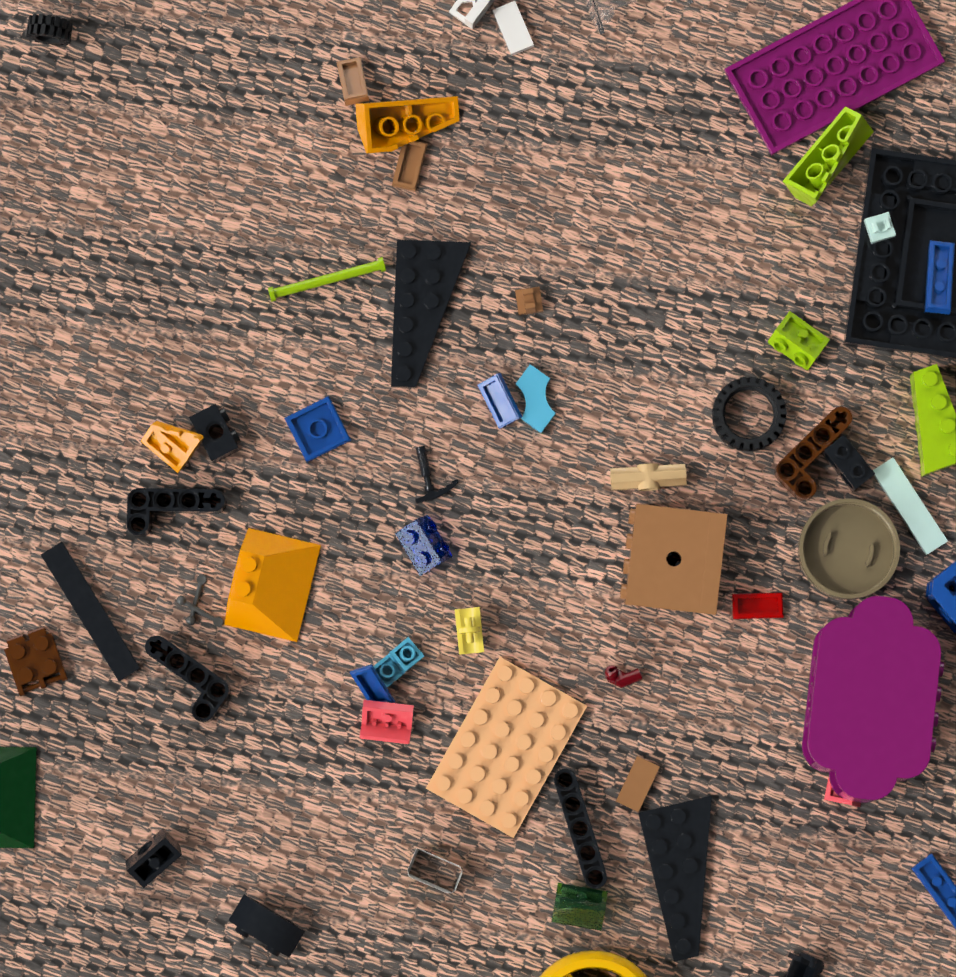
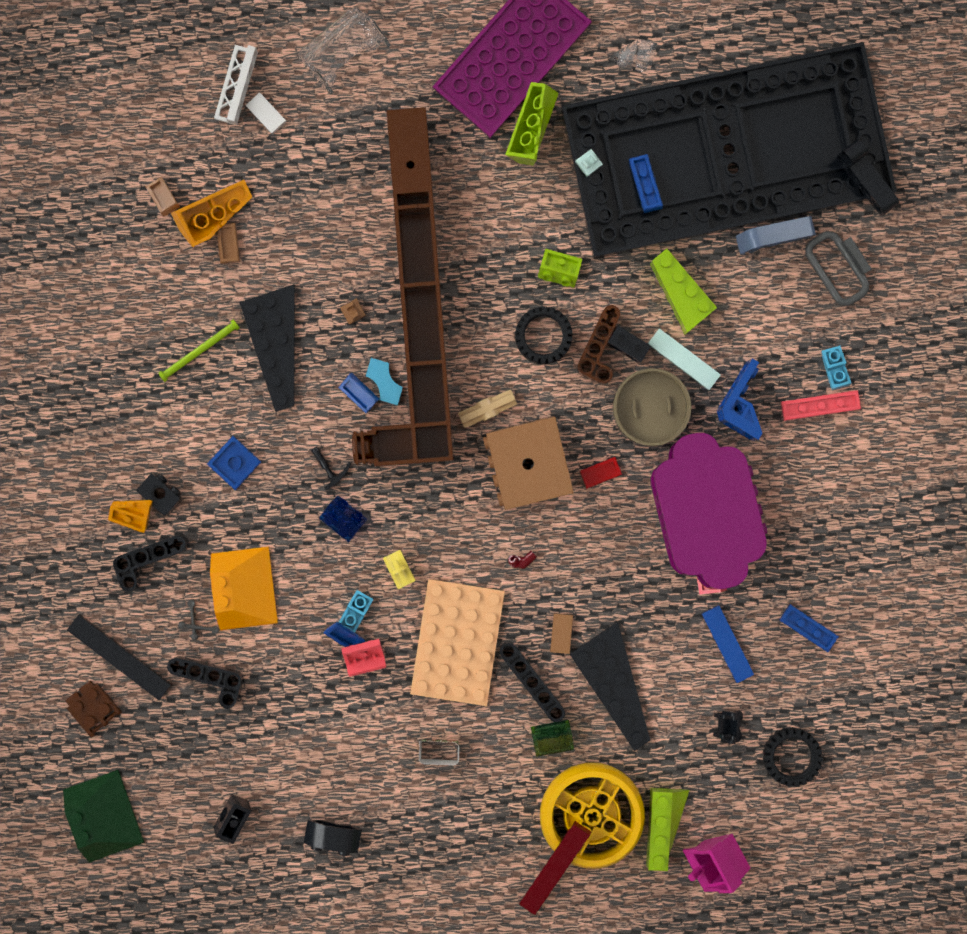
camera: 30 degrees left, 5 degrees up
none -> reddish brown piece [352,107,454,467]
none -> blue tile [701,605,754,683]

